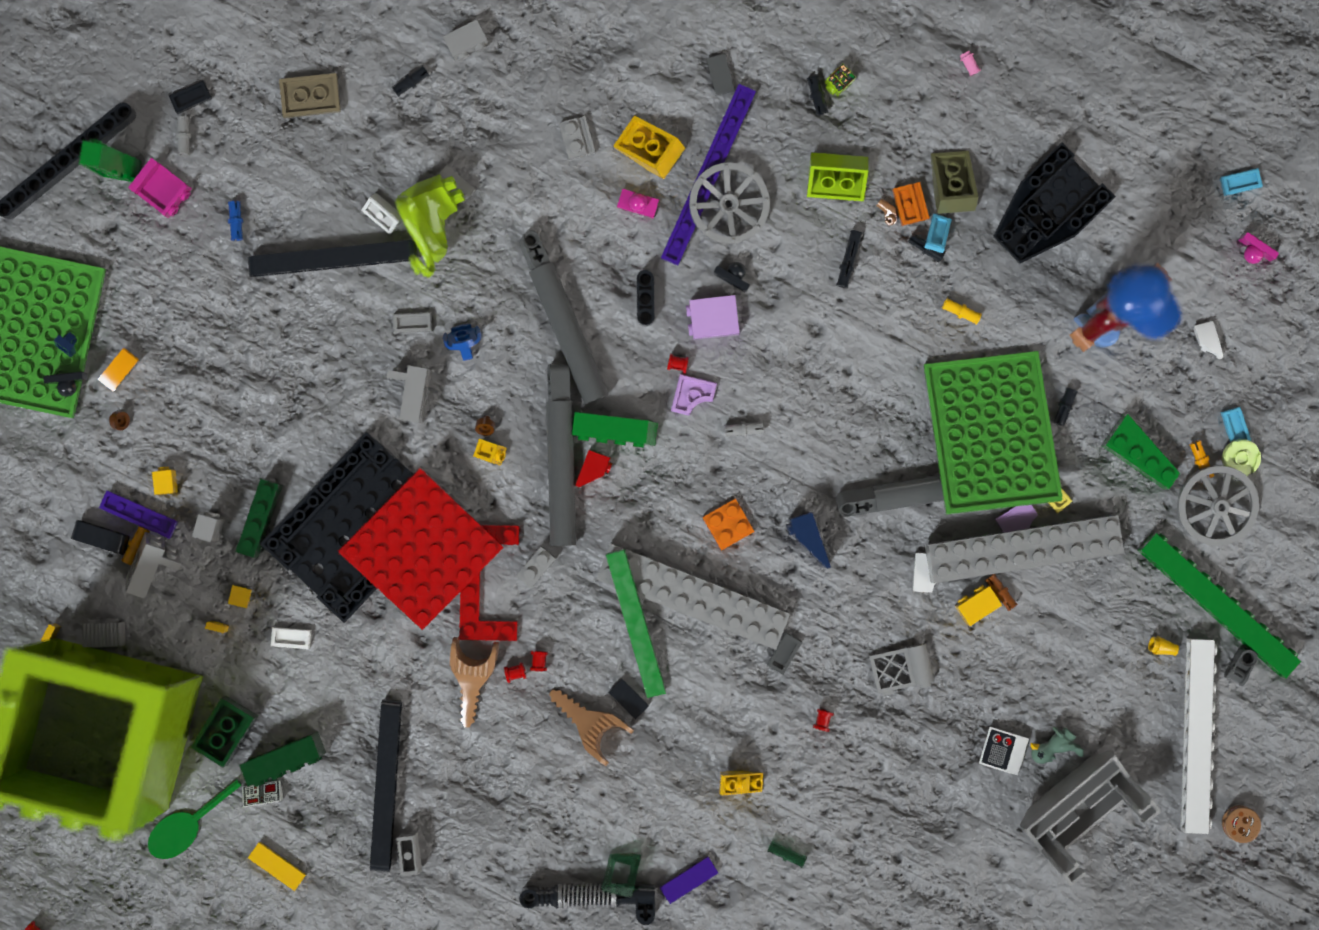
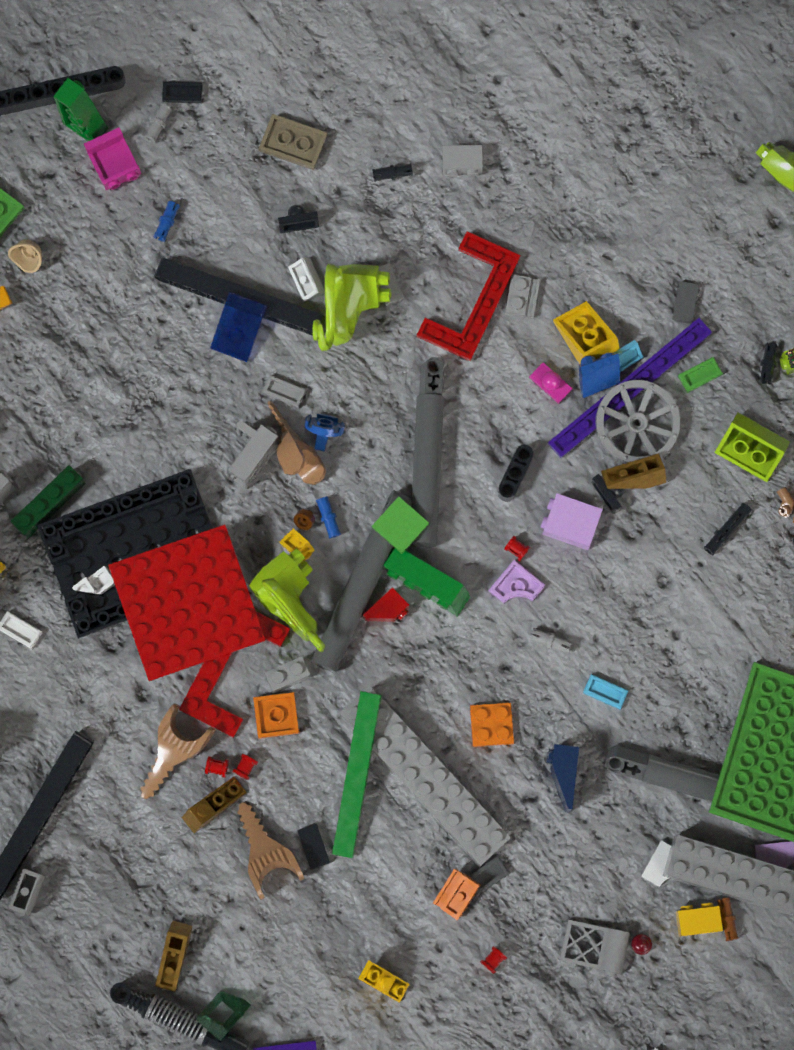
camera: 20 degrees right, 10 degrees down
none -> tan helmet [8,239,42,273]
none -> white slope [72,566,115,595]
none -> pearl gold slope [155,921,193,992]
none -> pearl gold slope [181,777,247,833]
none -> clear blue tile [210,292,268,362]
none -> lime hips [249,549,325,652]
none -> orange plate [253,692,299,739]
none -> medium nougat animal [268,401,326,485]
none -> black tile [278,205,319,234]
none -> blue pin [316,496,341,539]
none -> bright green tile [372,496,429,554]
none -> red plate [416,231,521,362]
none -> orange plate [433,868,481,920]
none -> blue slope [578,353,620,398]
none -> medium azure tile [583,674,628,710]
none -> pearl gold slope [601,453,666,489]
none -> medium azure tile [613,340,644,372]
none -> dark red plate [631,934,652,955]
none -> bright green tile [678,357,723,393]

